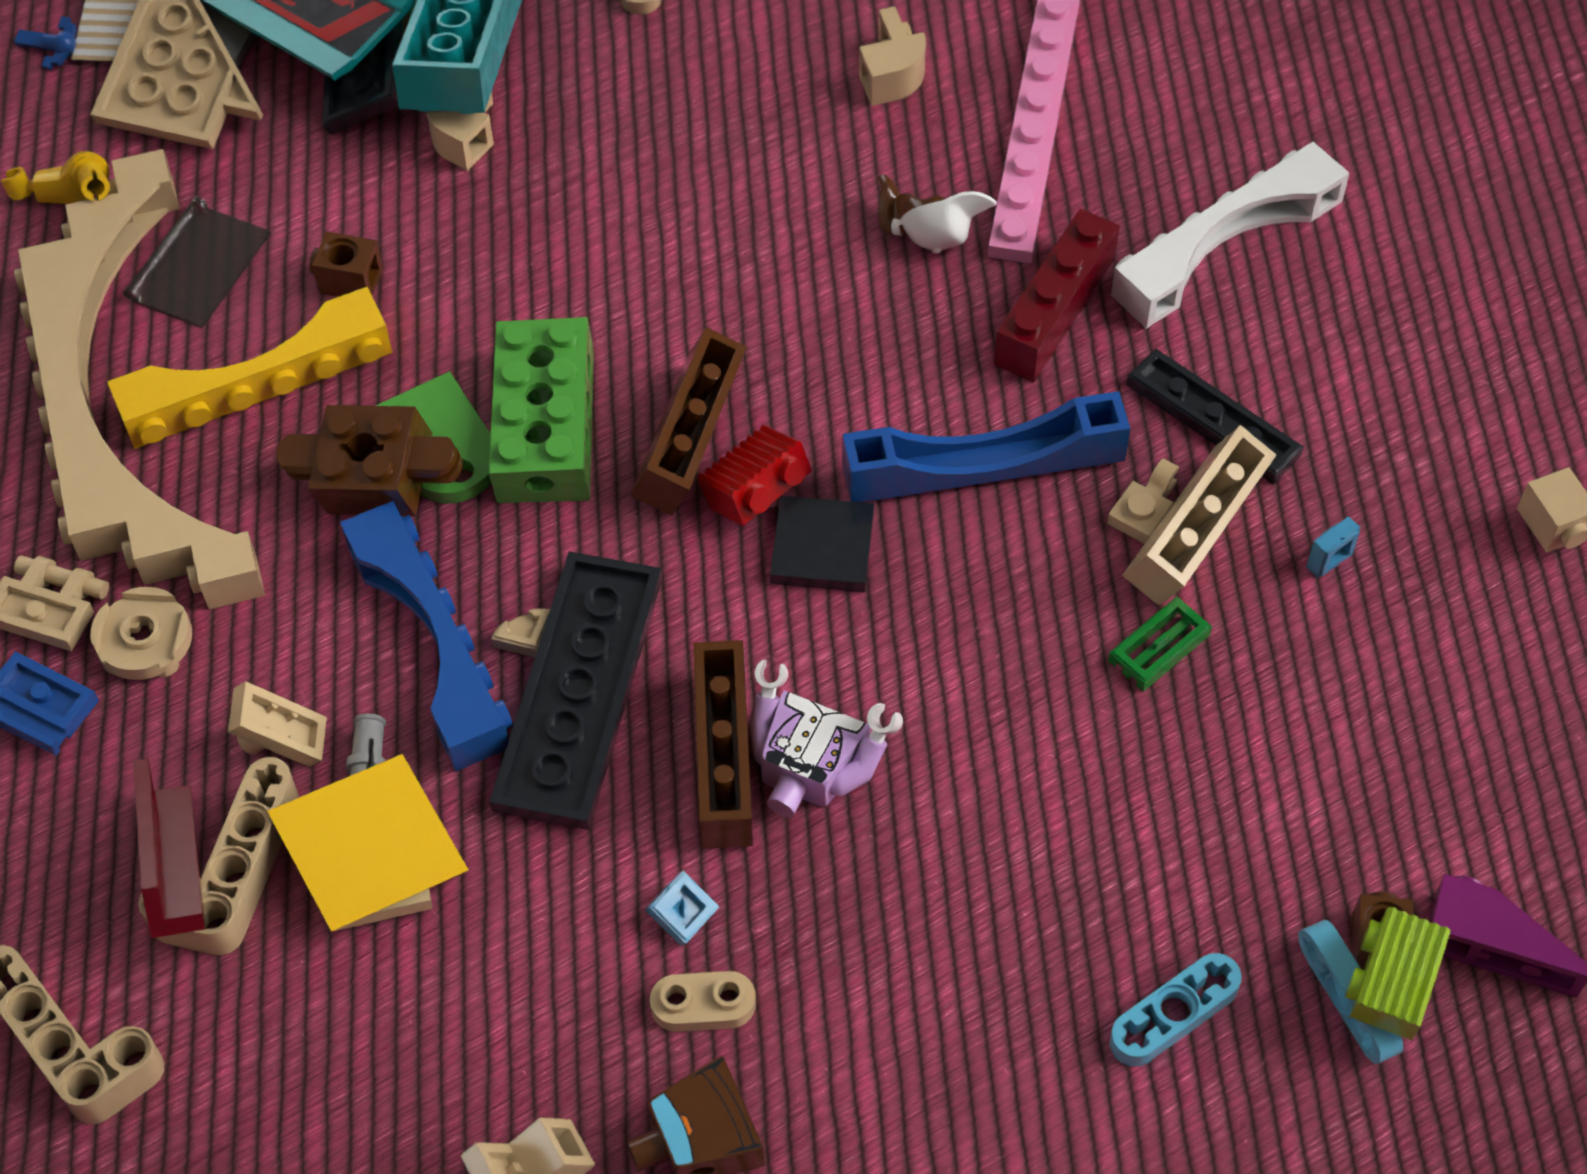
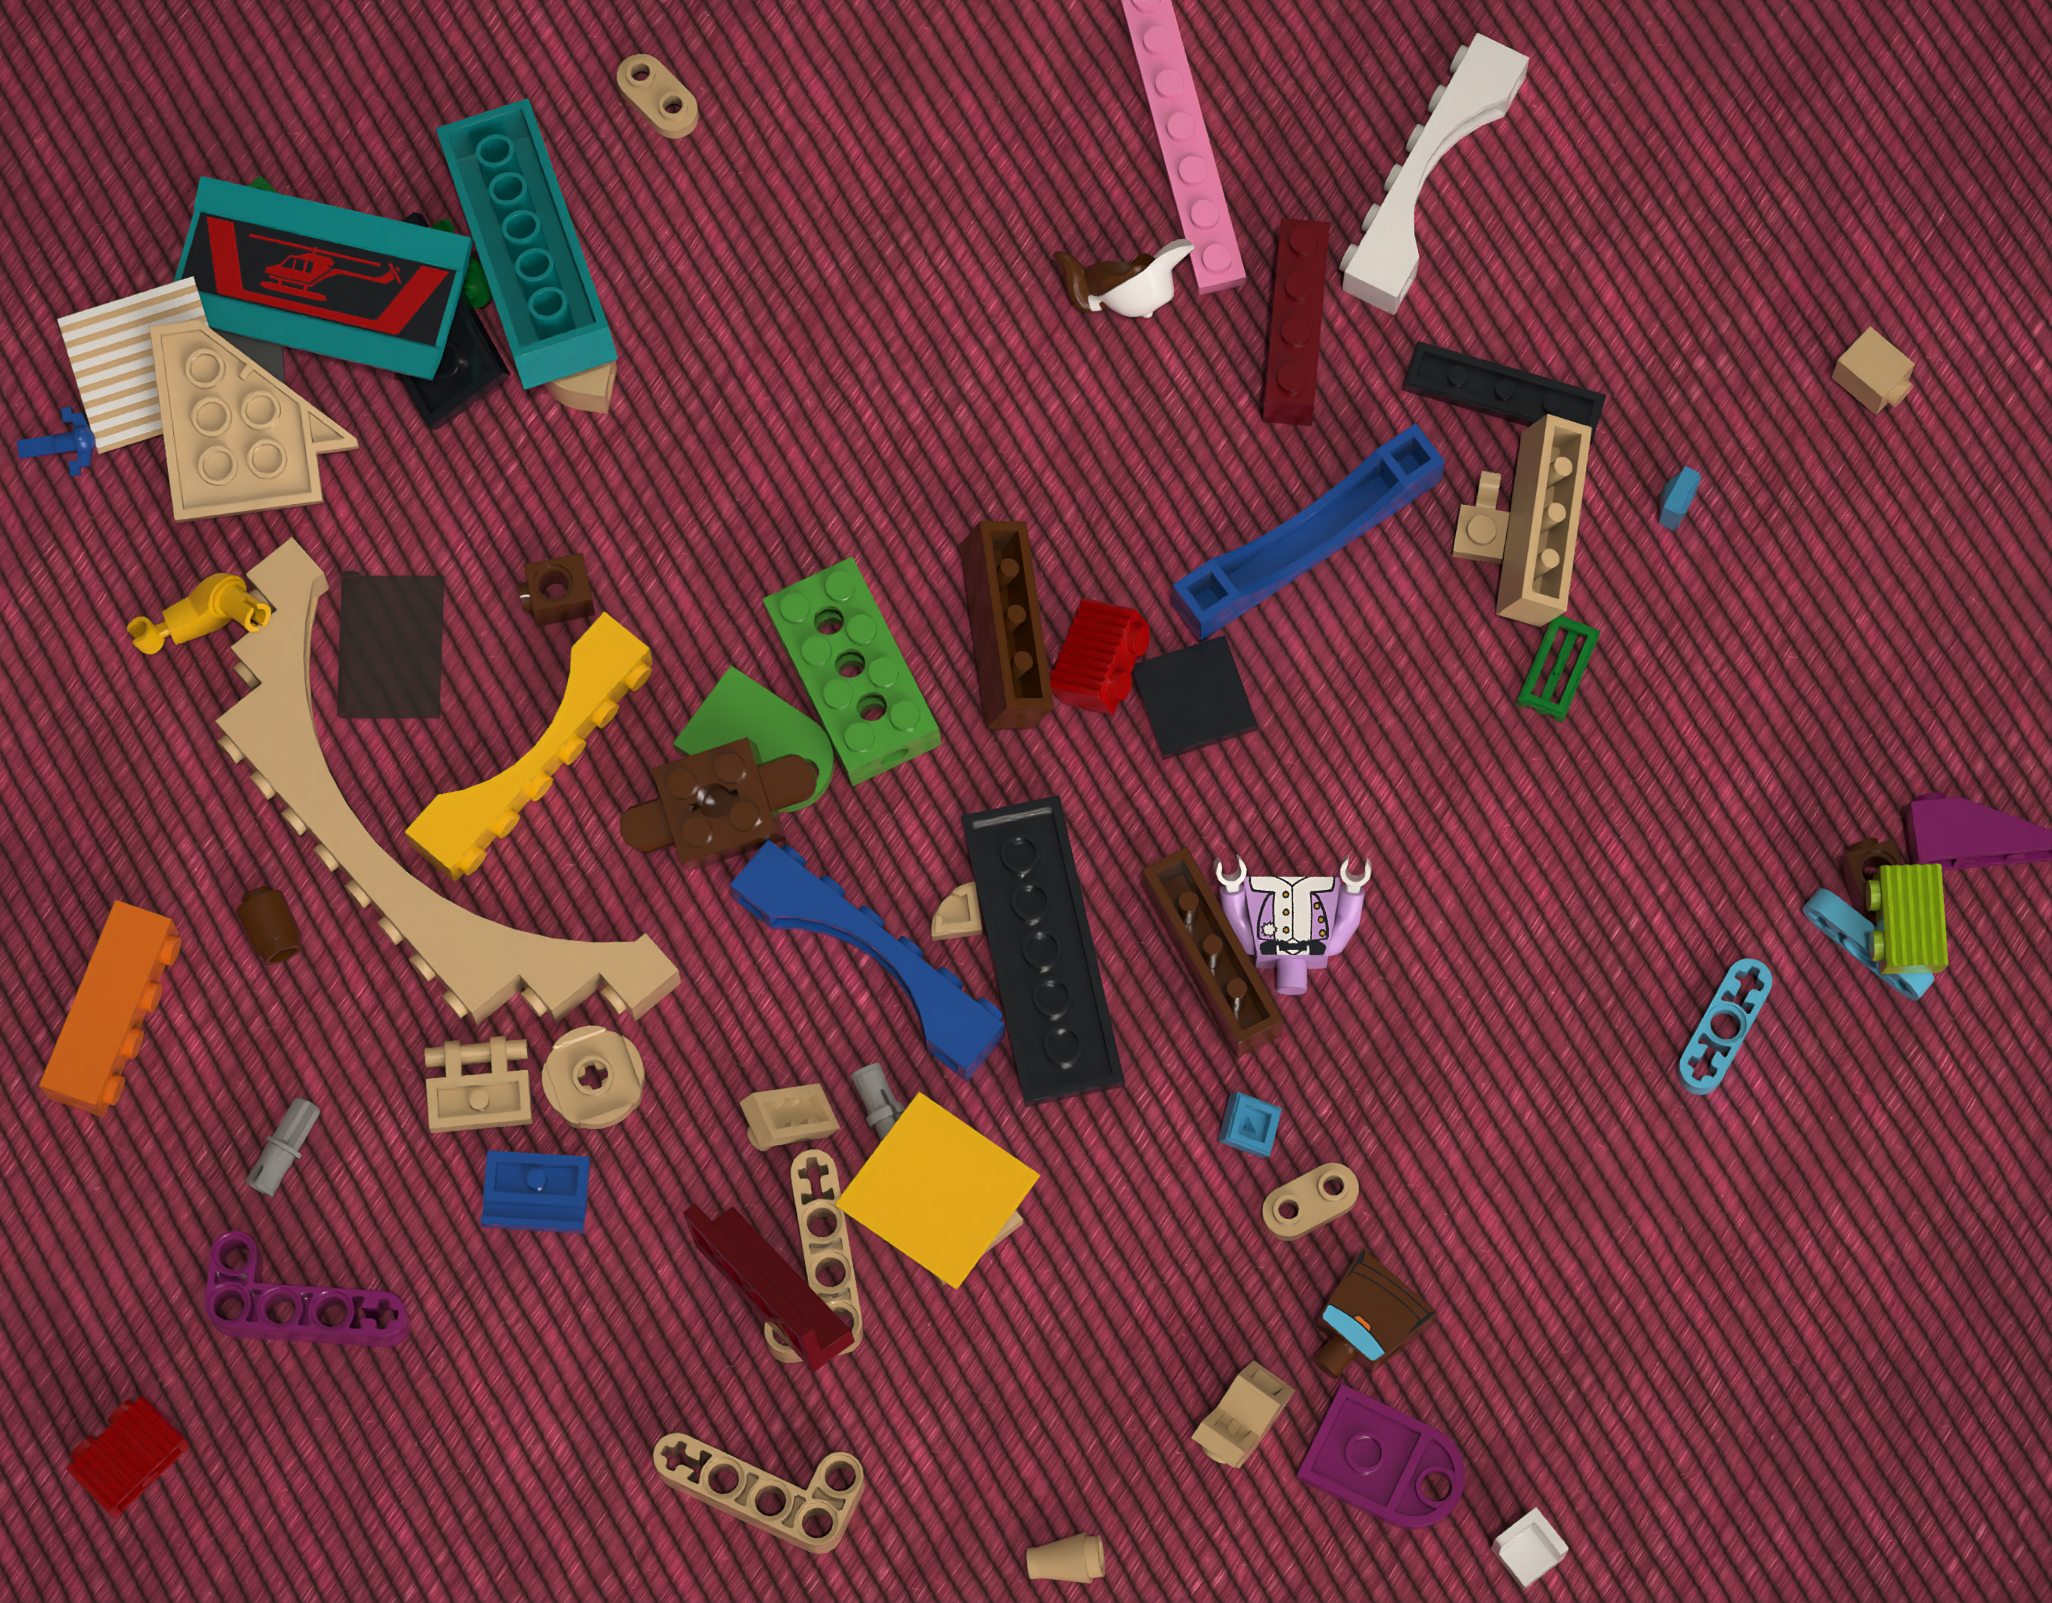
camera: 25 degrees left, 15 degrees up
tan brick [859,6,926,106] -> none

